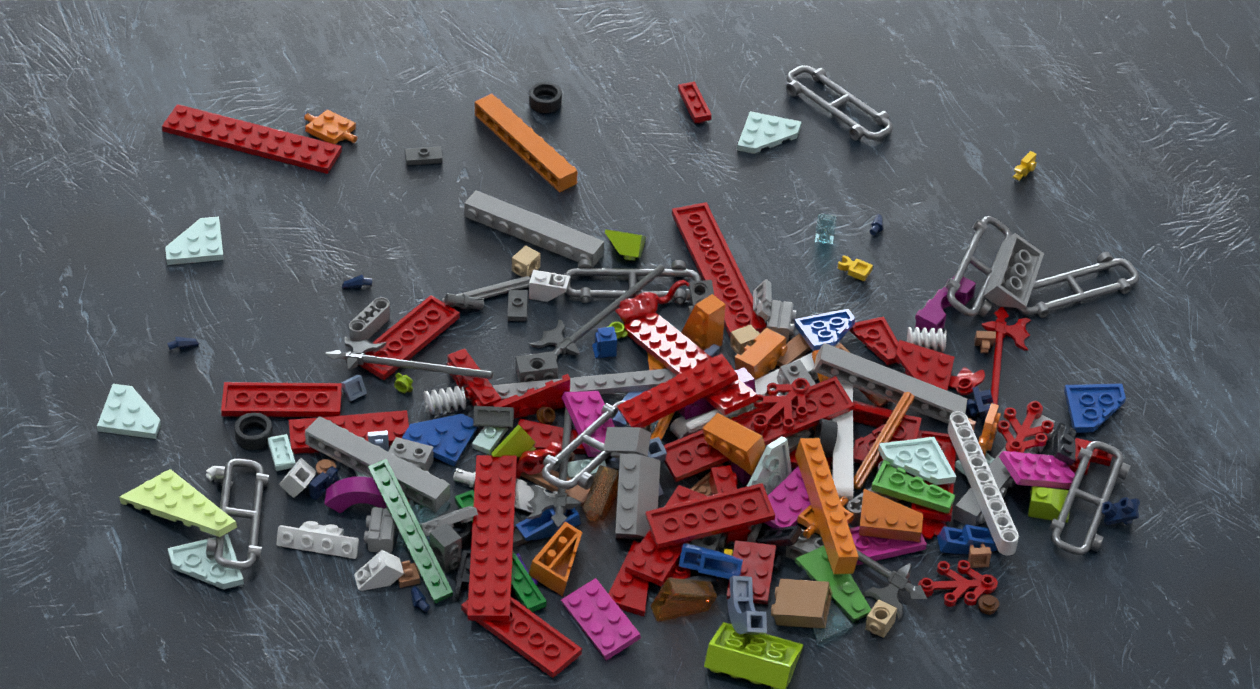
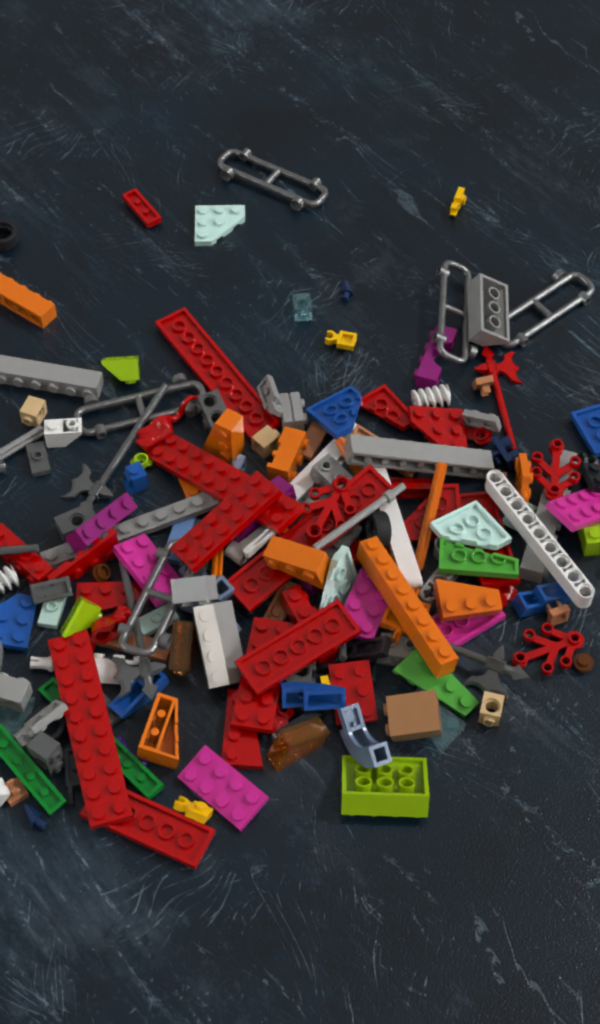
camera: 15 degrees left, 10 degrees up
none -> magenta arch [65,492,138,553]
none -> yellow plate [173,796,214,824]
none -> light grey bar [312,483,406,550]
none -> light grey plate [462,409,502,433]

